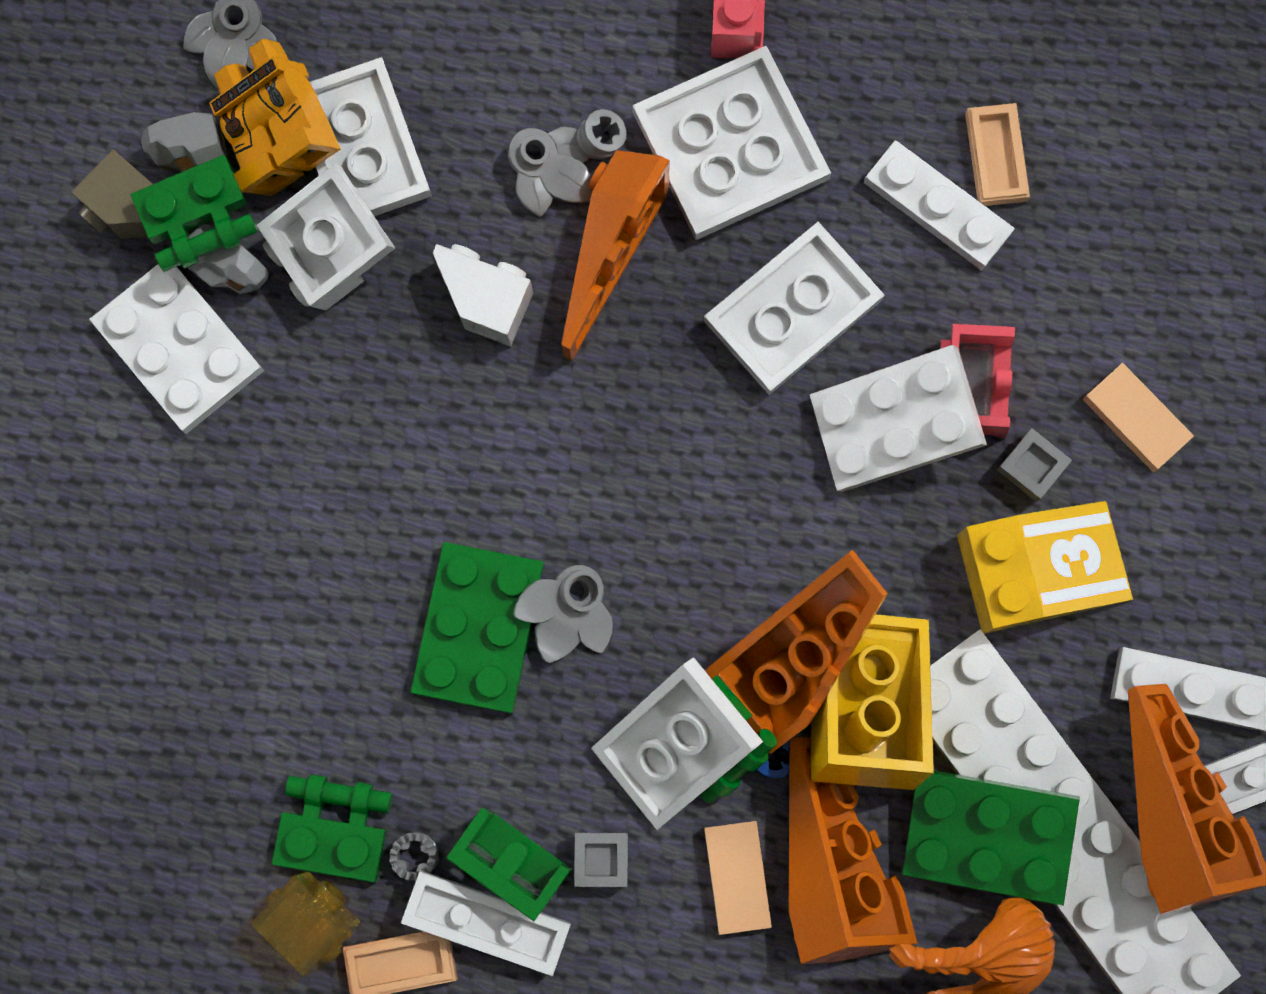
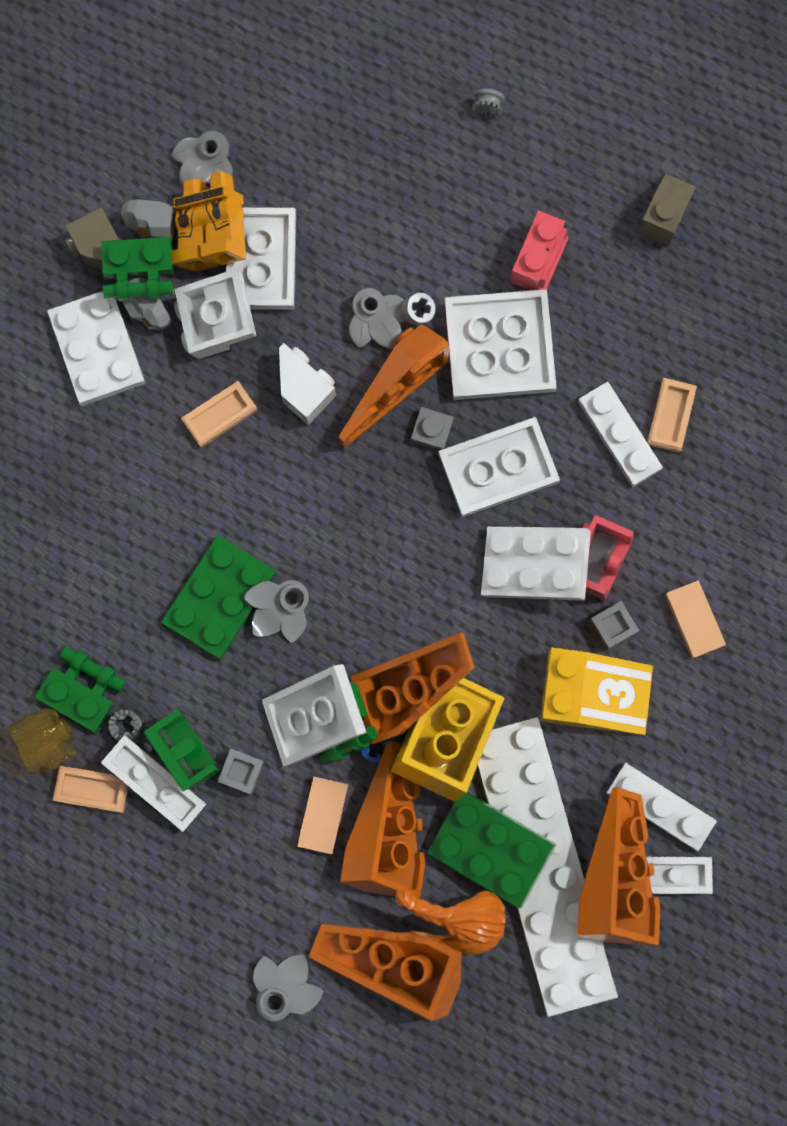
camera: 20 degrees right, 0 degrees up
none -> light nougat tile [181,381,258,448]
none -> light grey plate [411,407,454,450]

